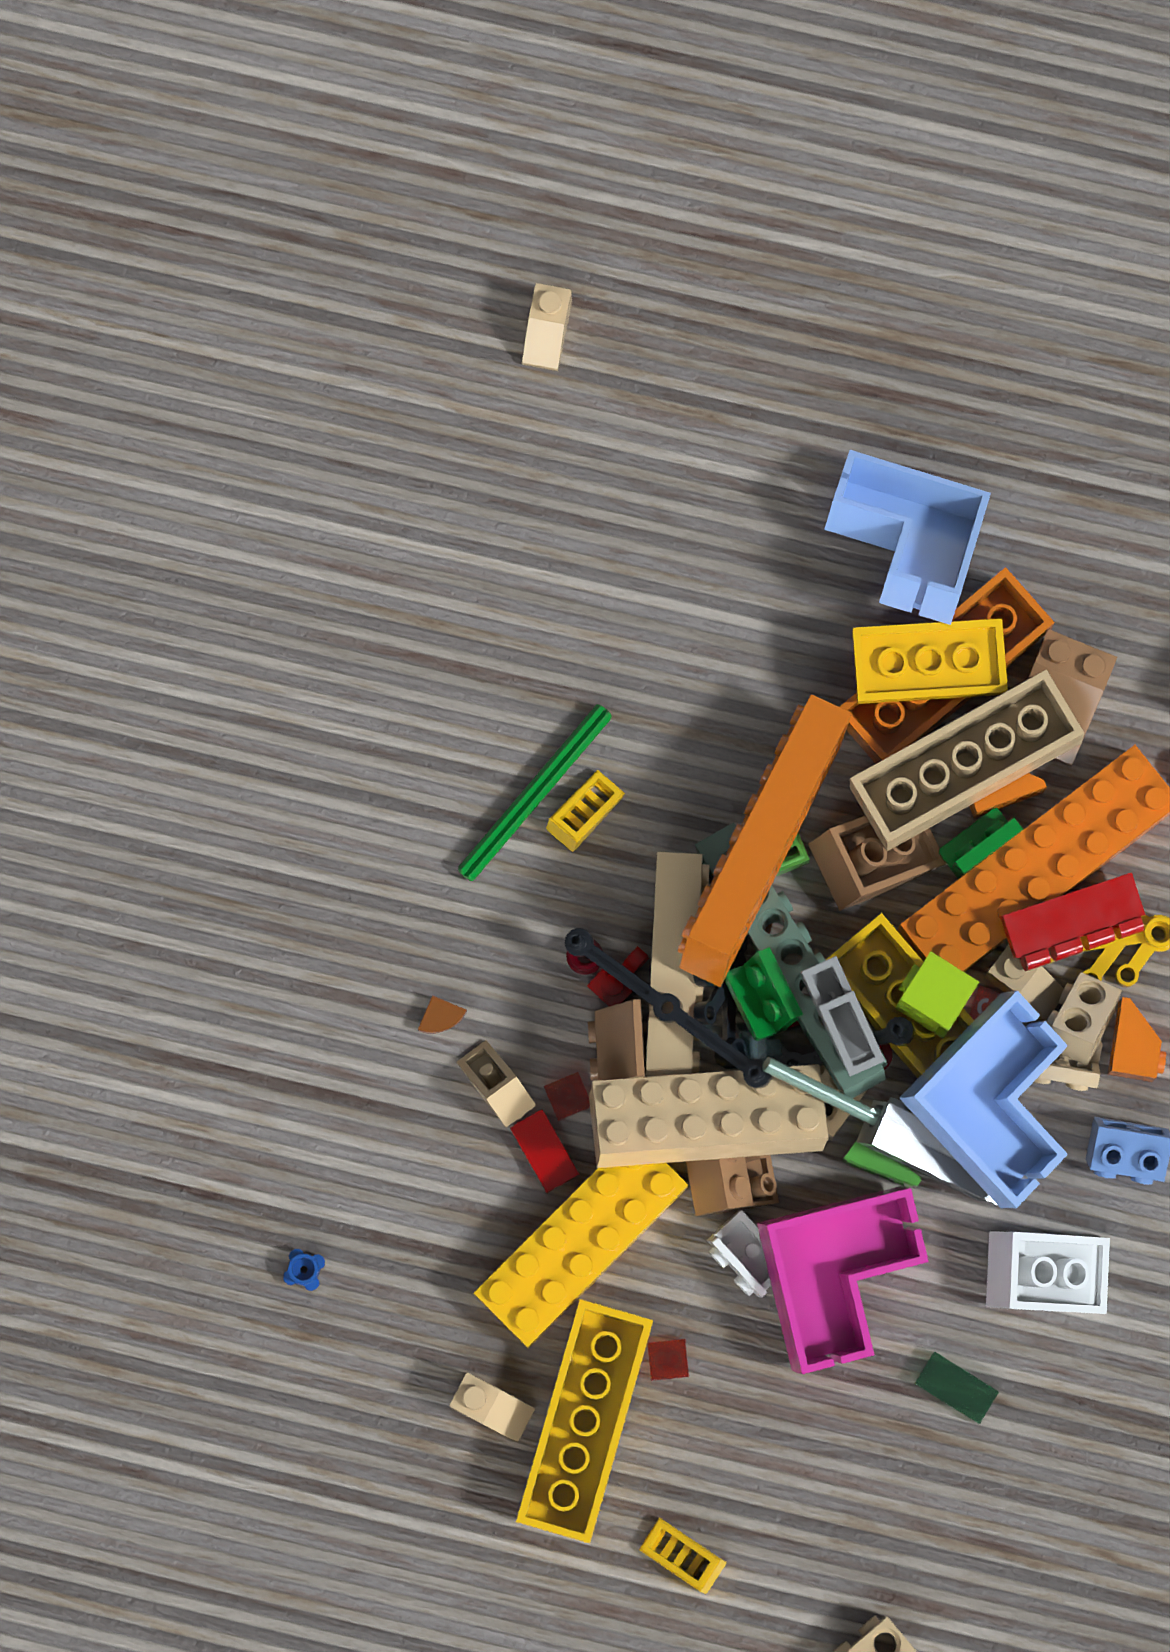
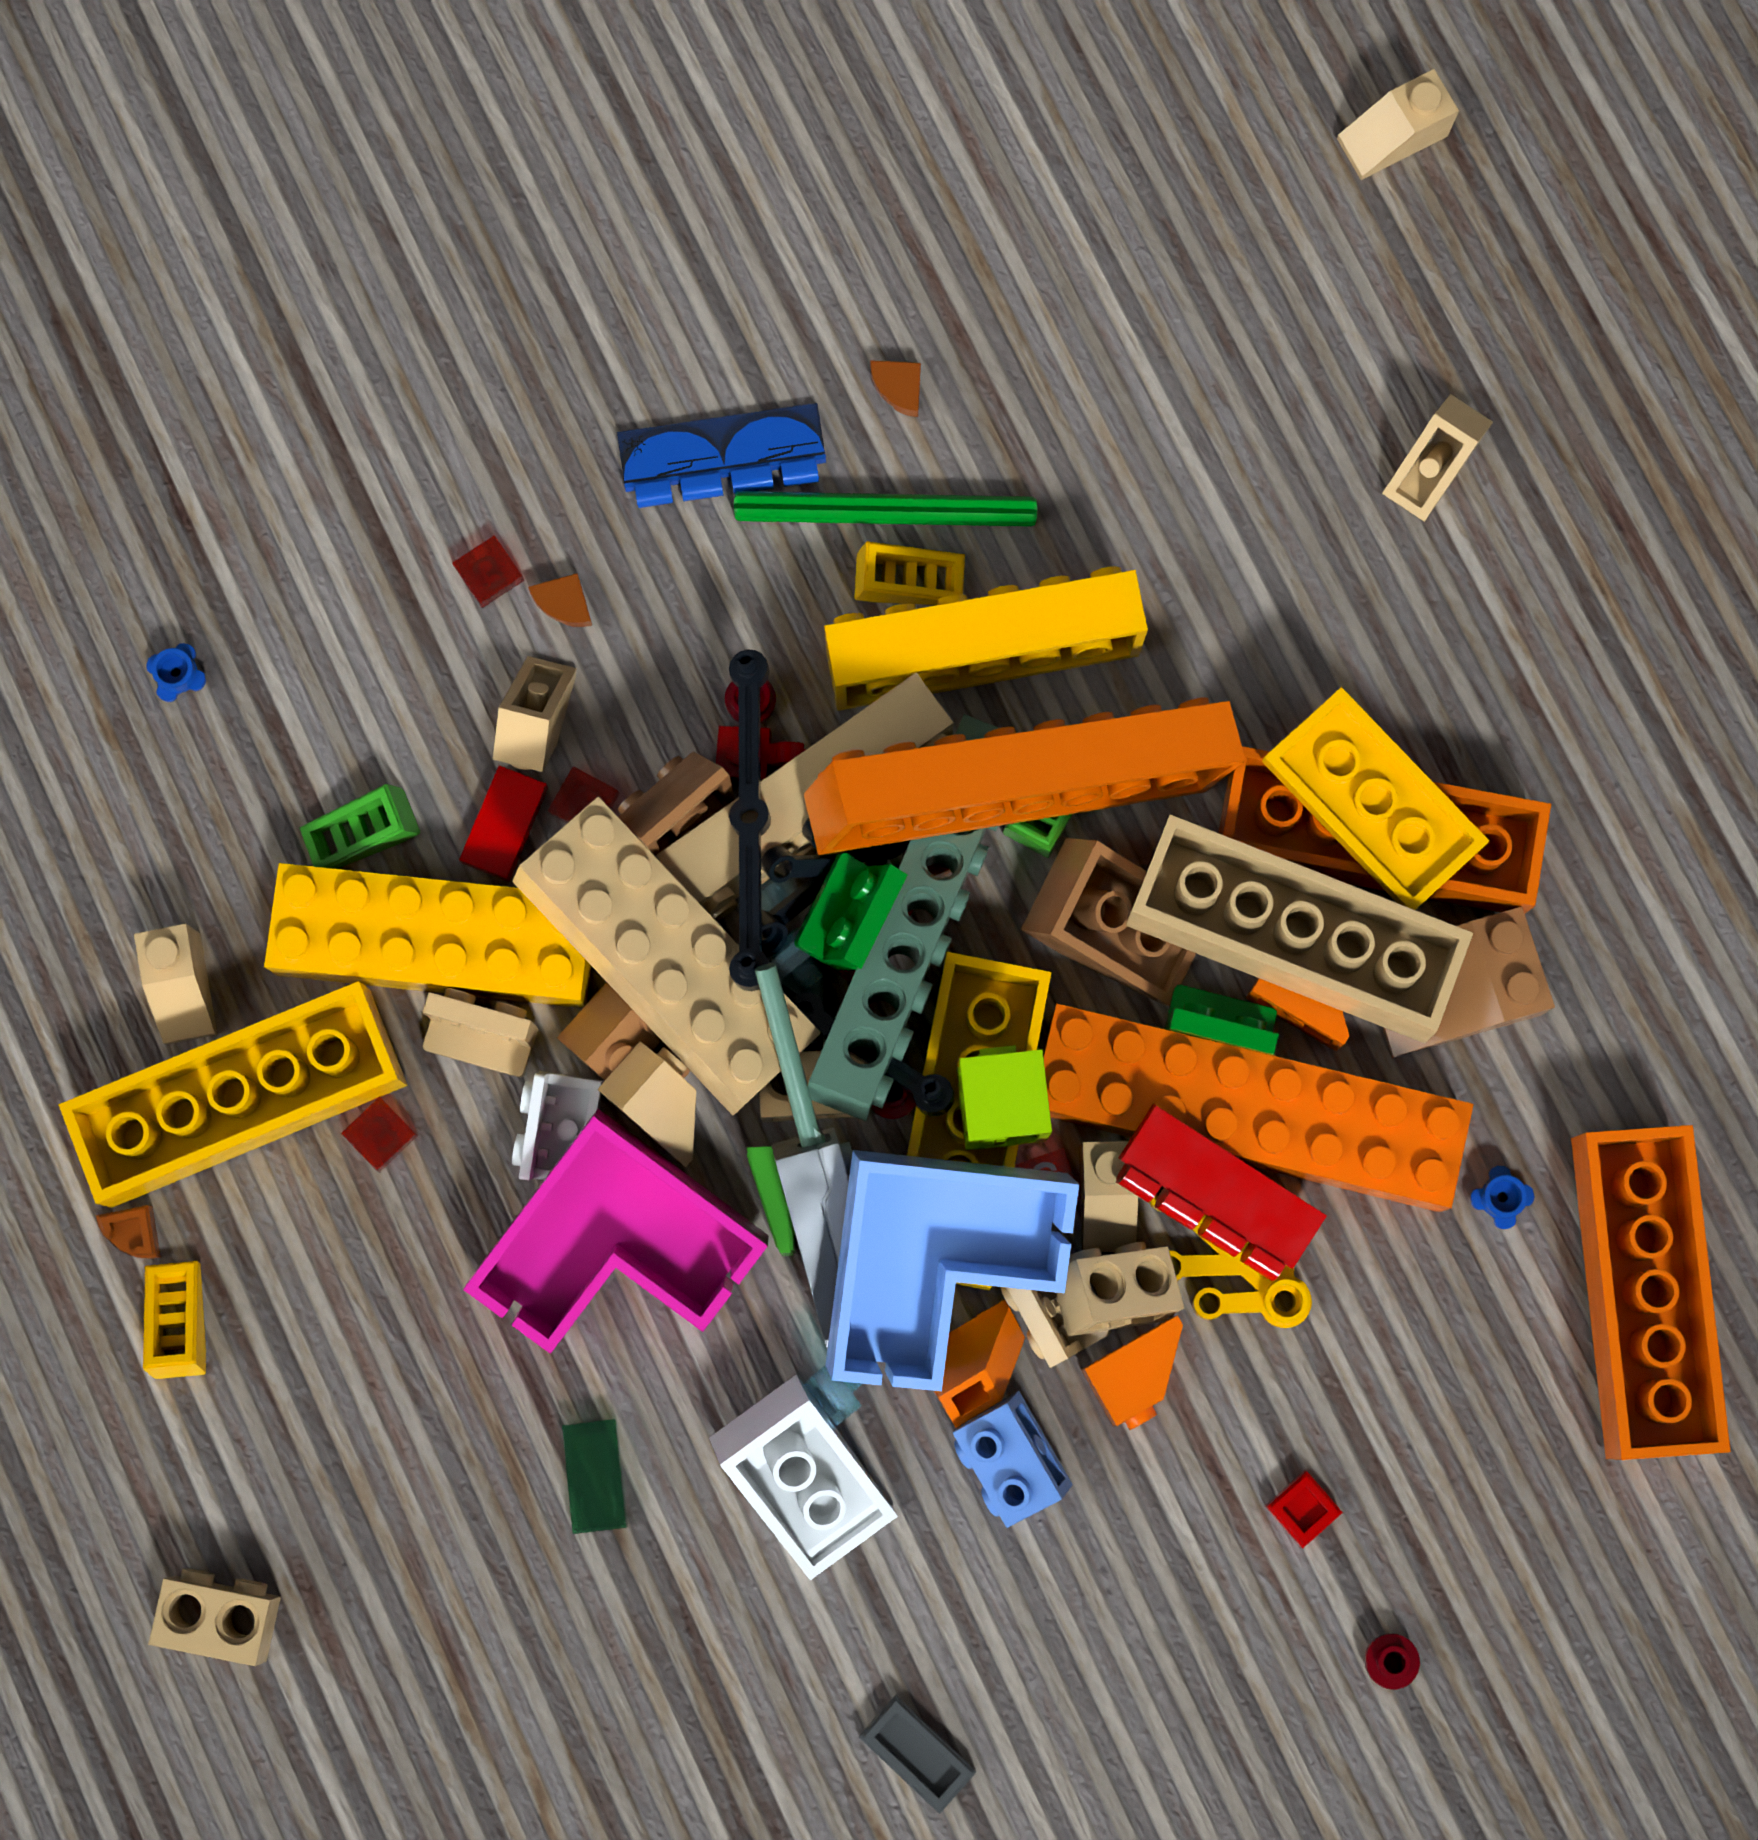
camera: 50 degrees right, 0 degrees up
light grey slope [800,956,885,1077] -> none
light blue piece [824,450,991,625] -> none
none -> dark orange tile [96,1205,161,1259]
none -> bright green slope [299,784,420,869]
none -> tan bracket [423,988,538,1078]
none -> clear red tile [452,535,525,608]
none -> tan slope [597,1042,697,1167]
none -> blue windscreen [617,403,826,508]
none -> clear light blue tile [804,1365,863,1426]
none -> yellow brick [824,566,1148,711]
none -> dark orange tile [870,360,921,417]
none -> orange slope [933,1299,1025,1428]
none -> tan slope [1382,394,1493,522]

